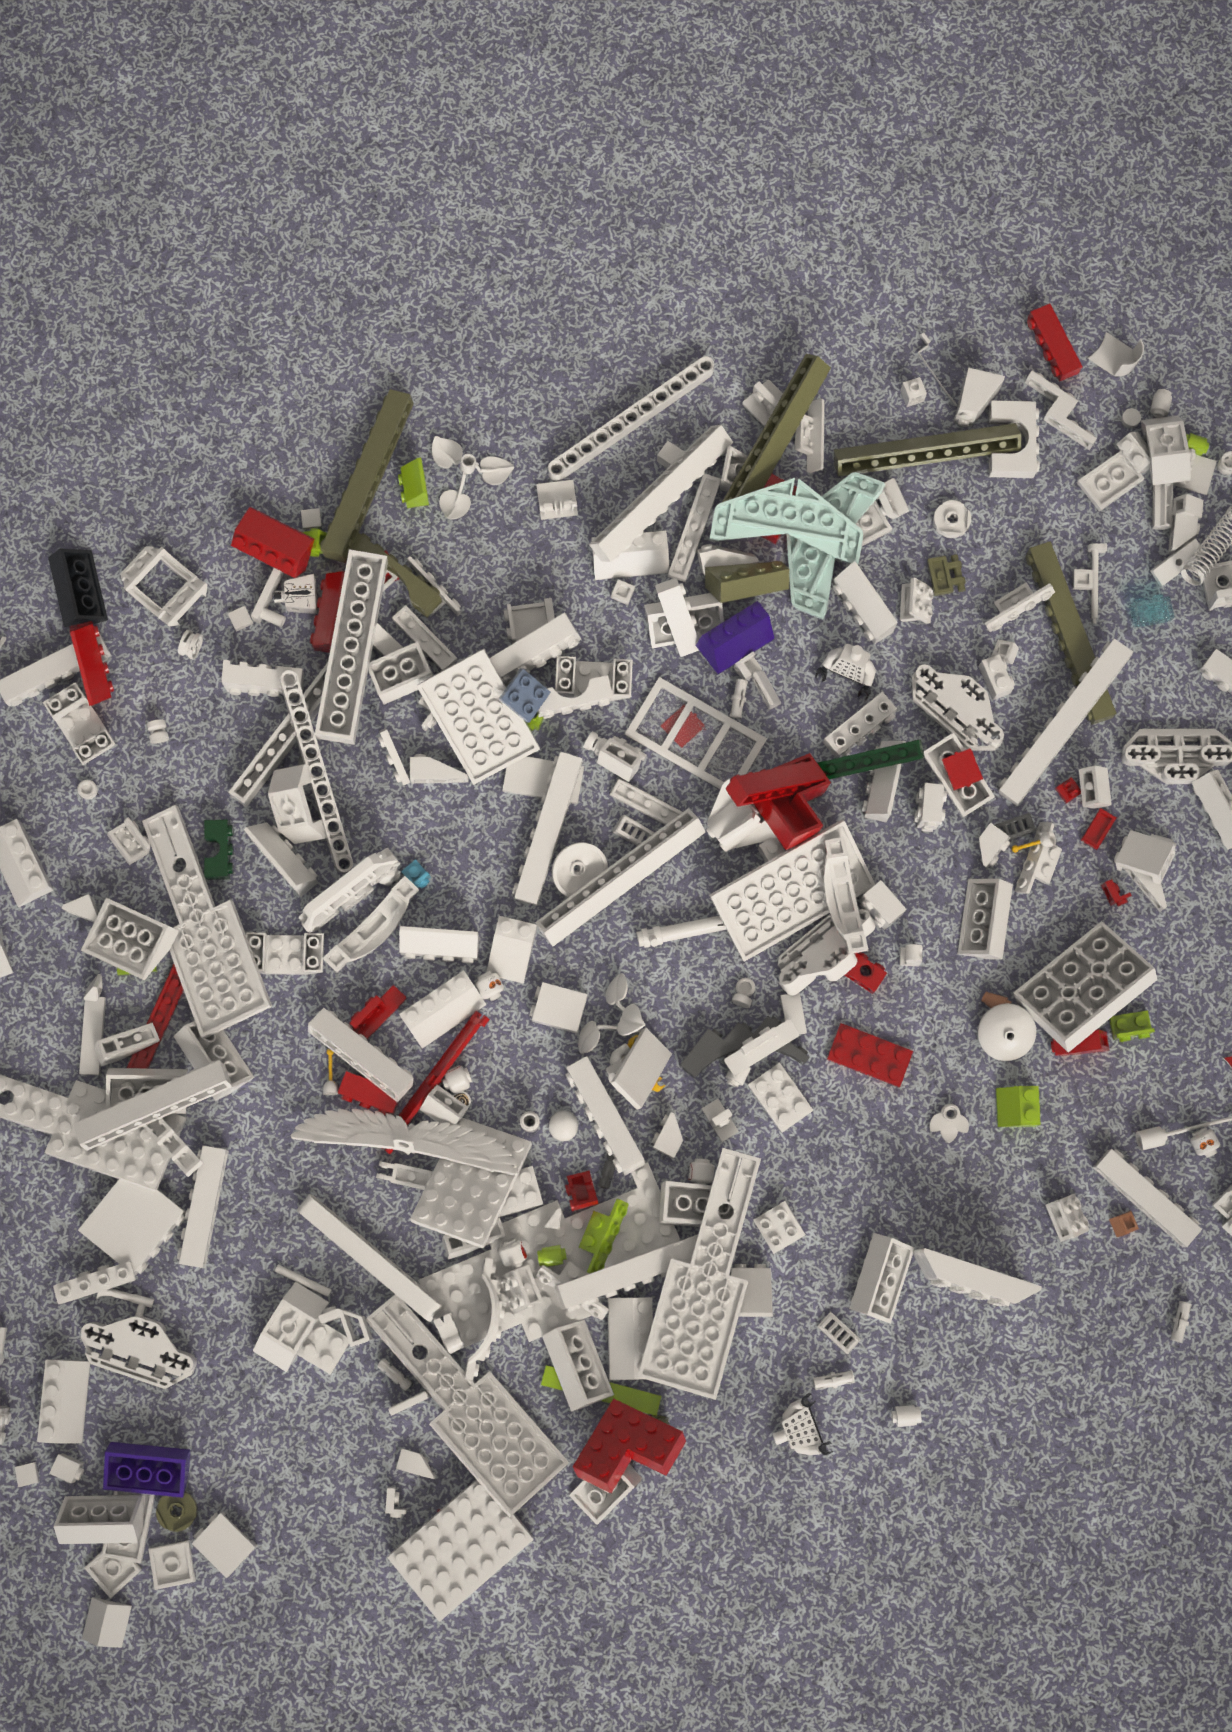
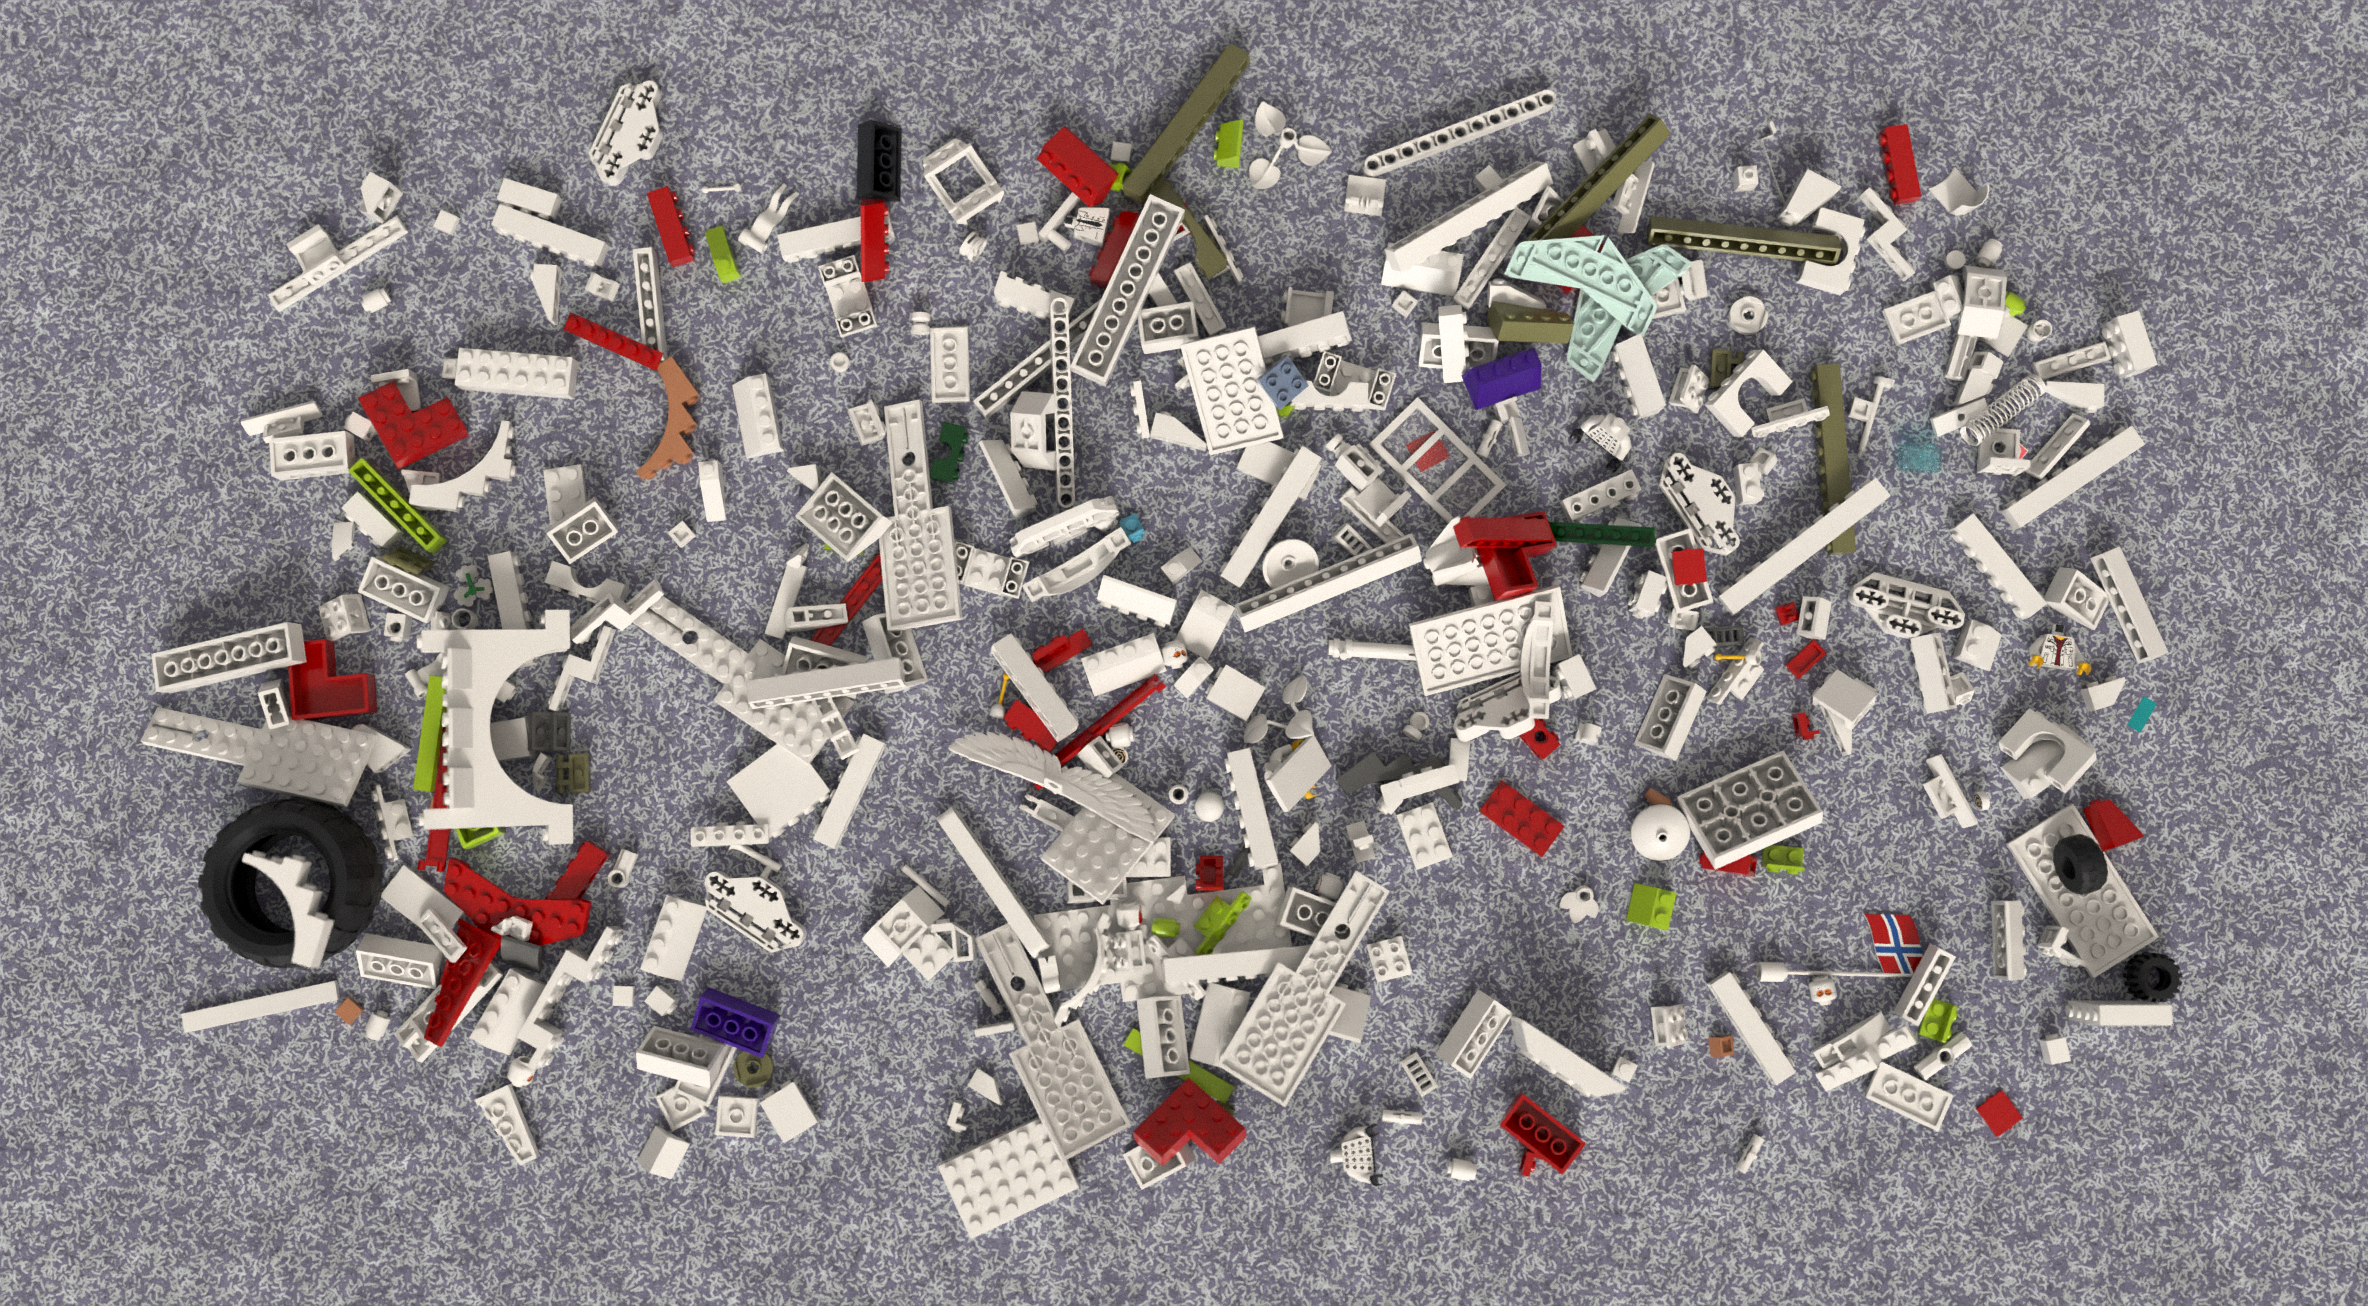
camera: 20 degrees right, 5 degrees up
none -> white tile [930,327,970,403]
none -> white slope [1161,547,1202,585]
none -> white slope [1173,656,1214,698]
none -> white bracket [1353,478,1411,527]
none -> red slope [1499,1092,1586,1175]
none -> red bracket [1519,1149,1543,1177]
none -> white plate [1611,1056,1638,1083]
none -> white bracket [1668,608,1699,631]
none -> white arch [1705,350,1792,437]

